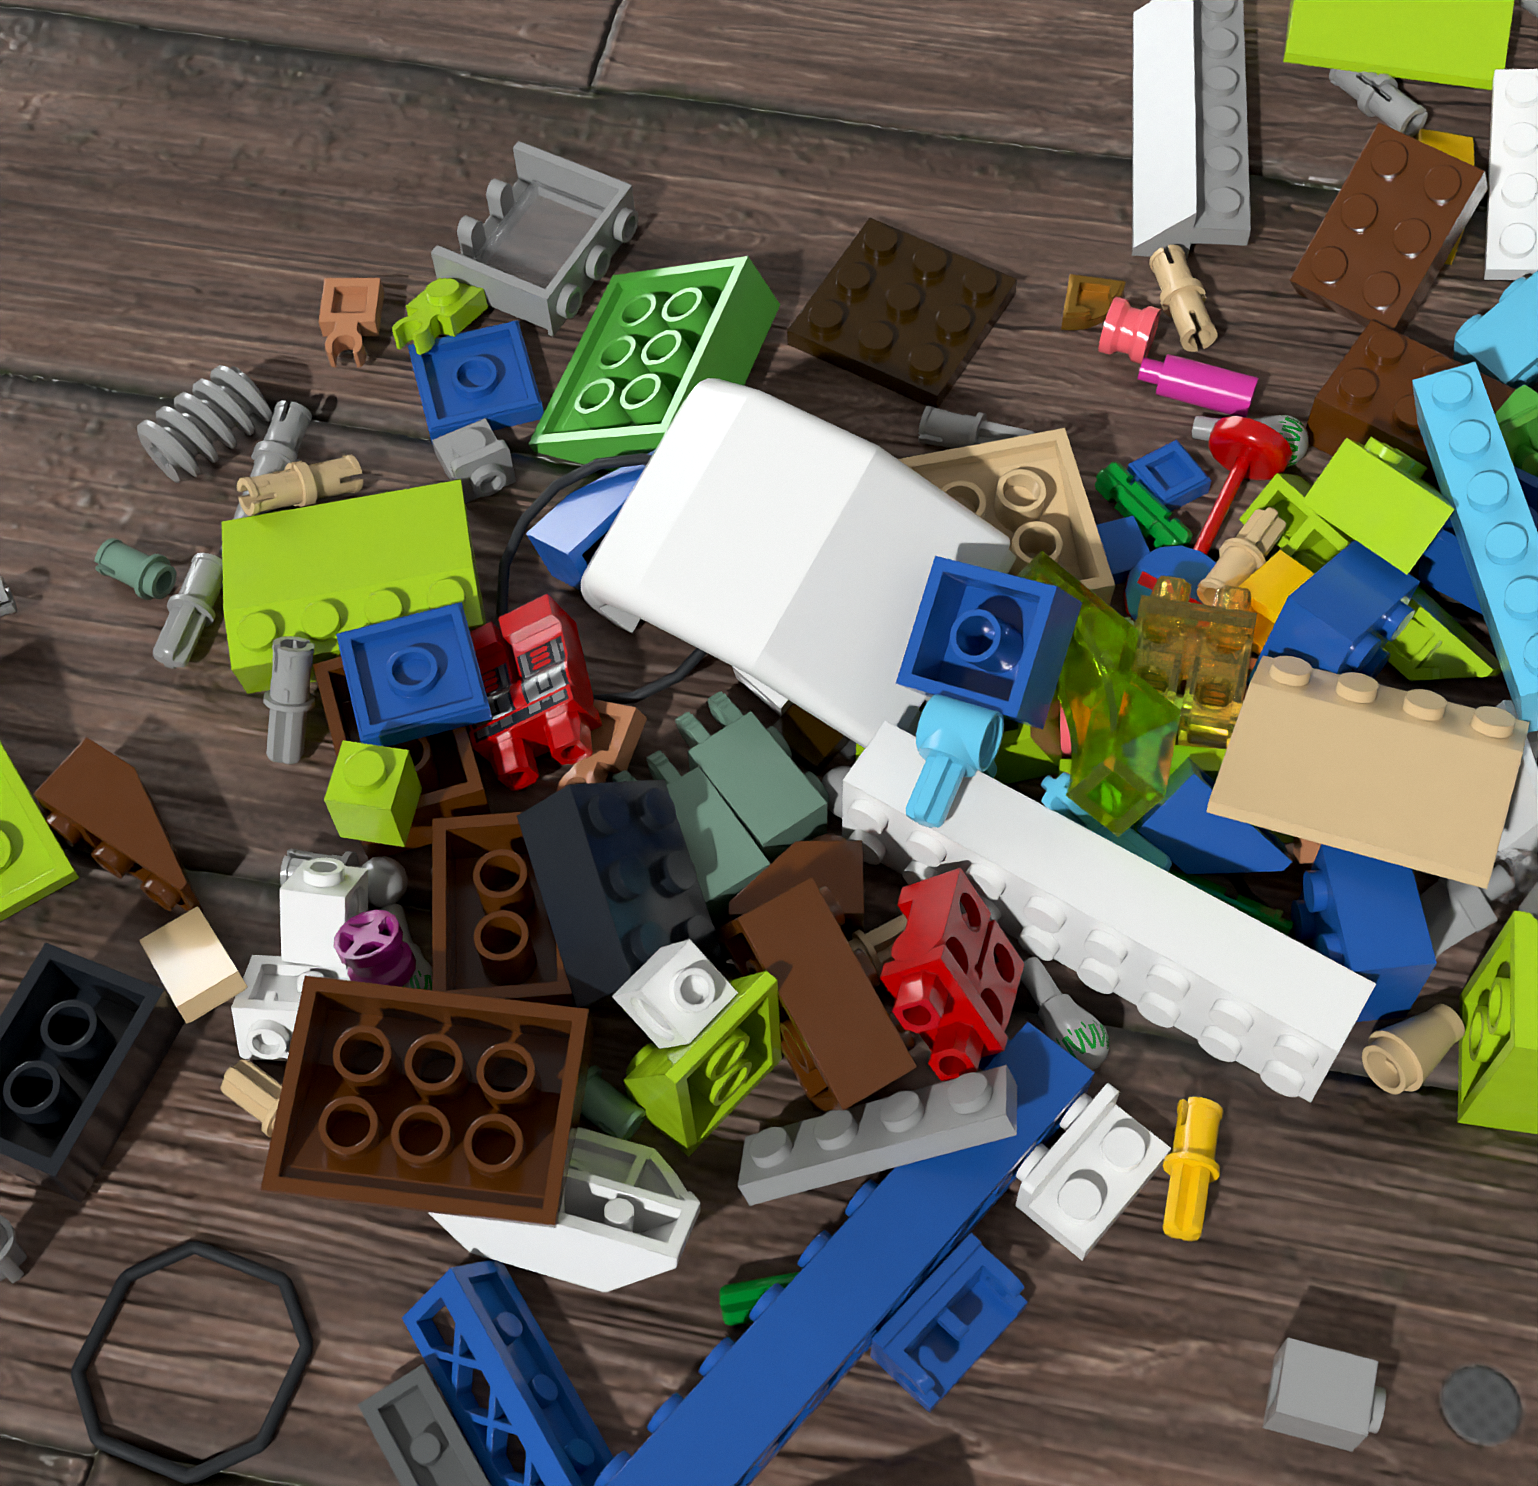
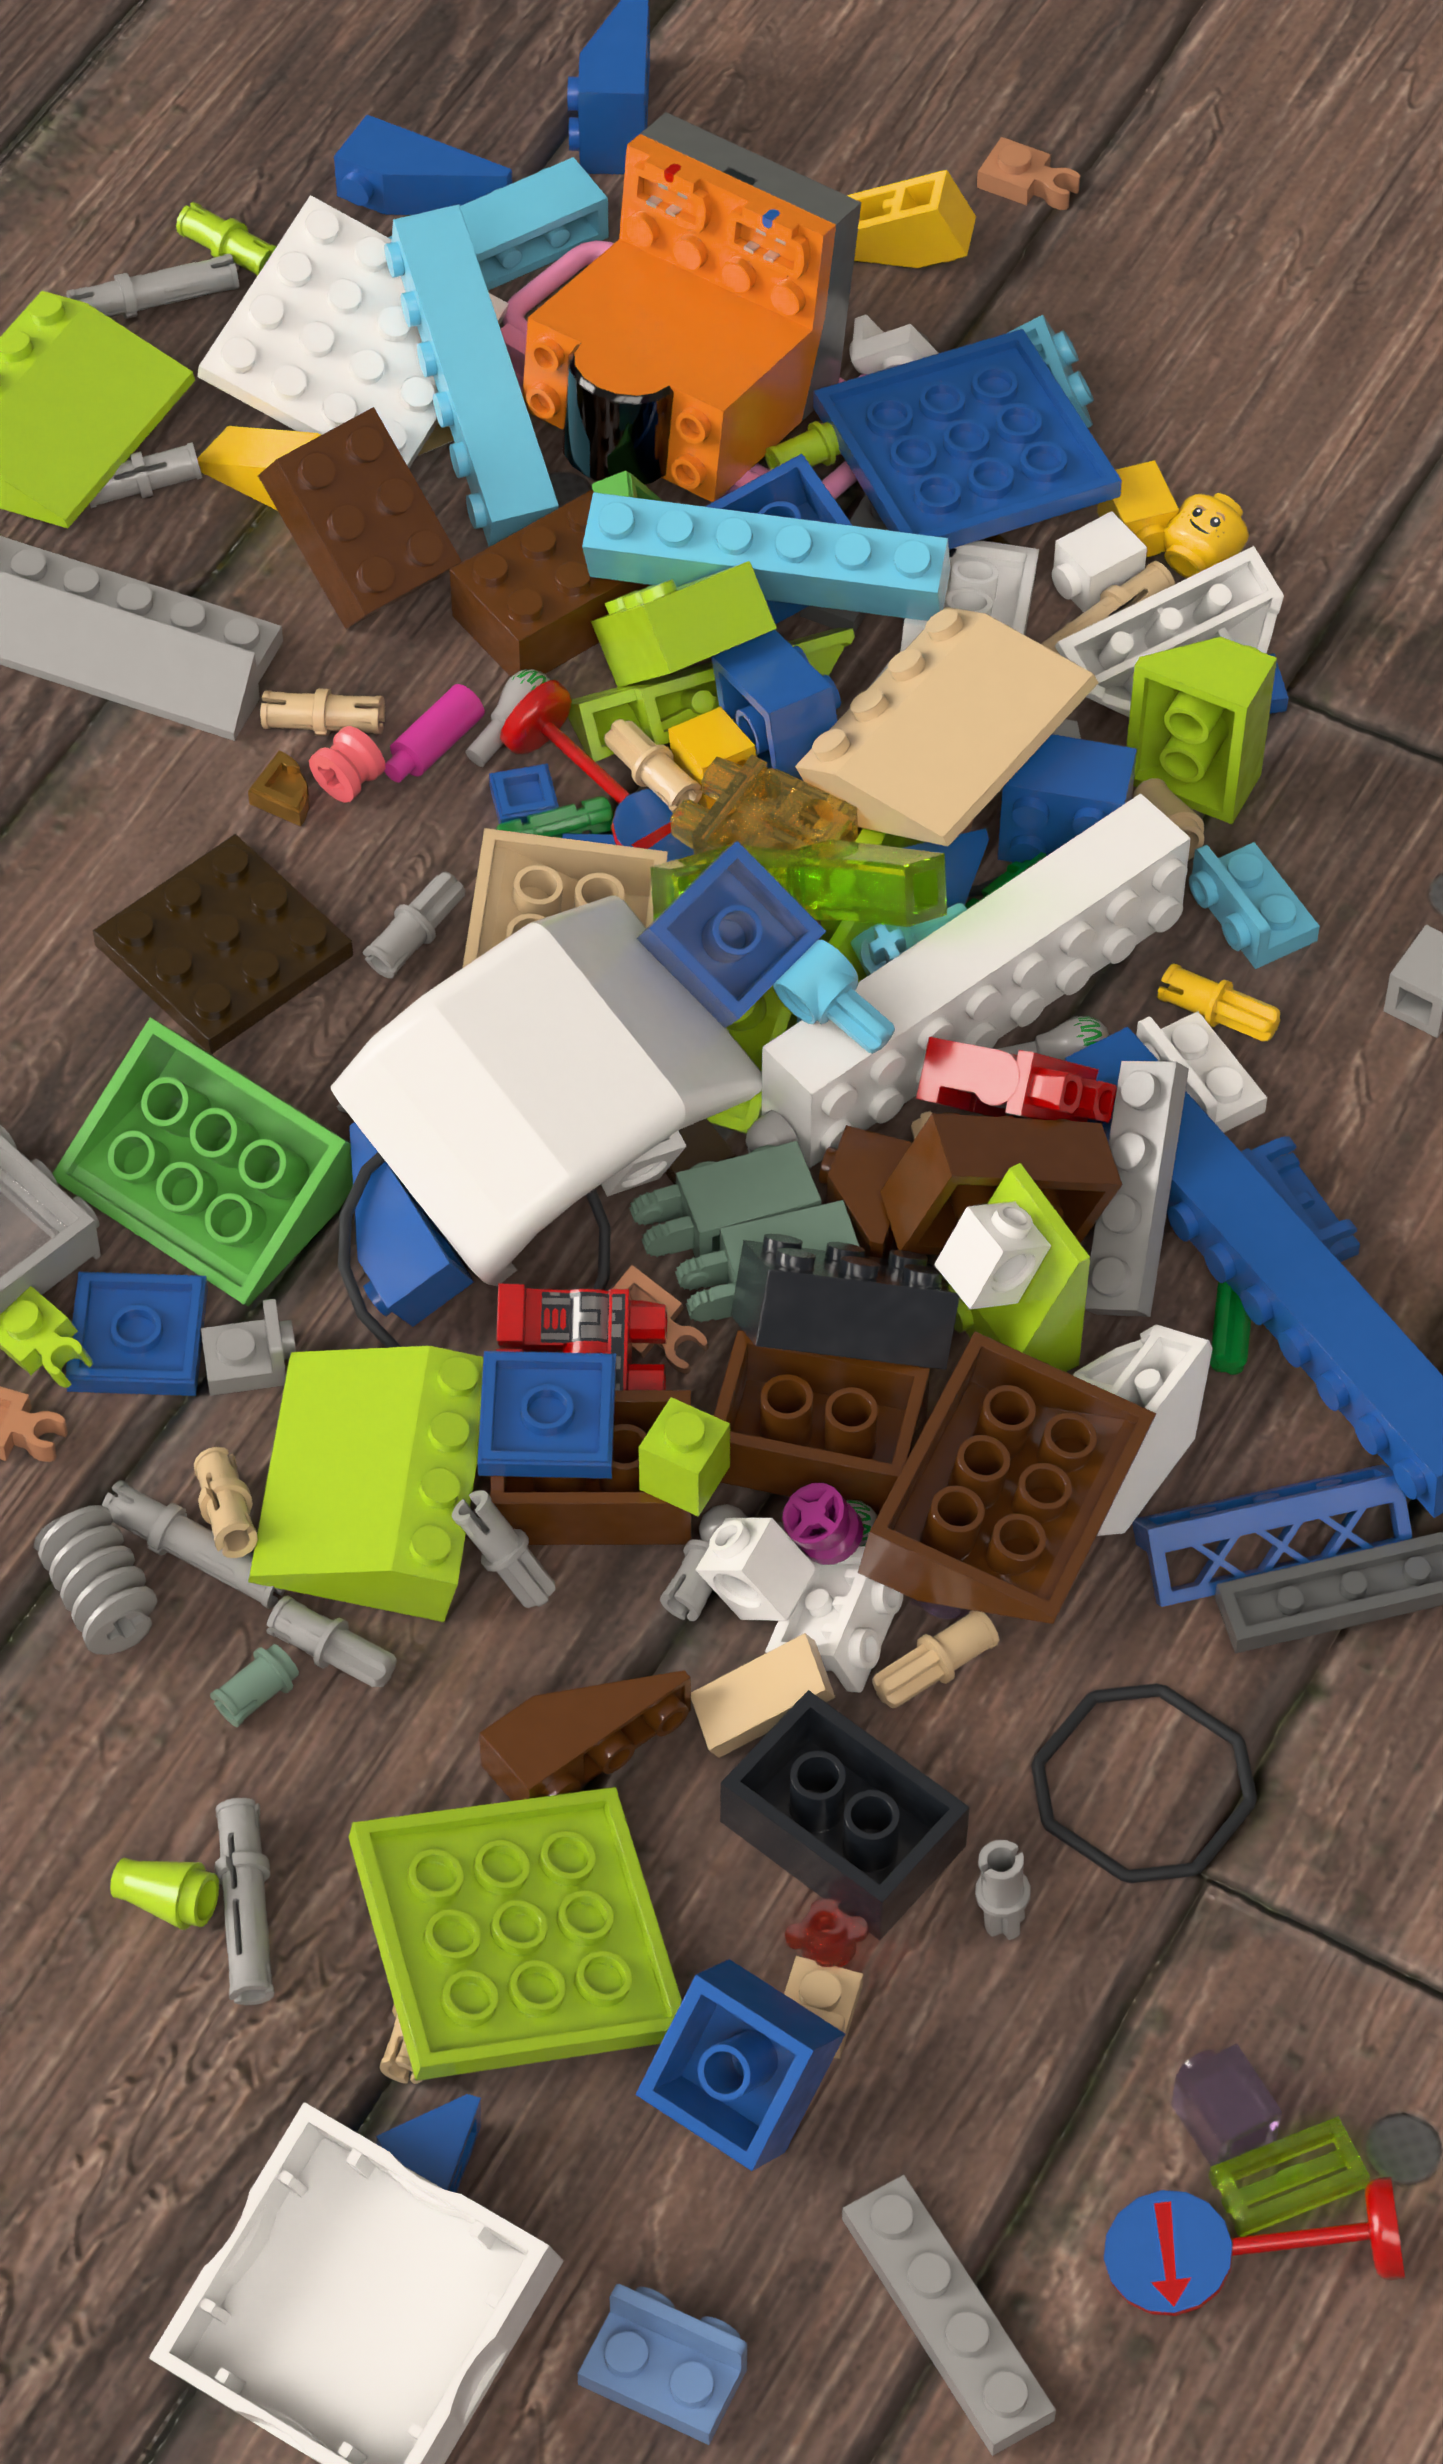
camera: 75 degrees left, 5 degrees down
none -> medium azure bracket [1189,842,1320,969]

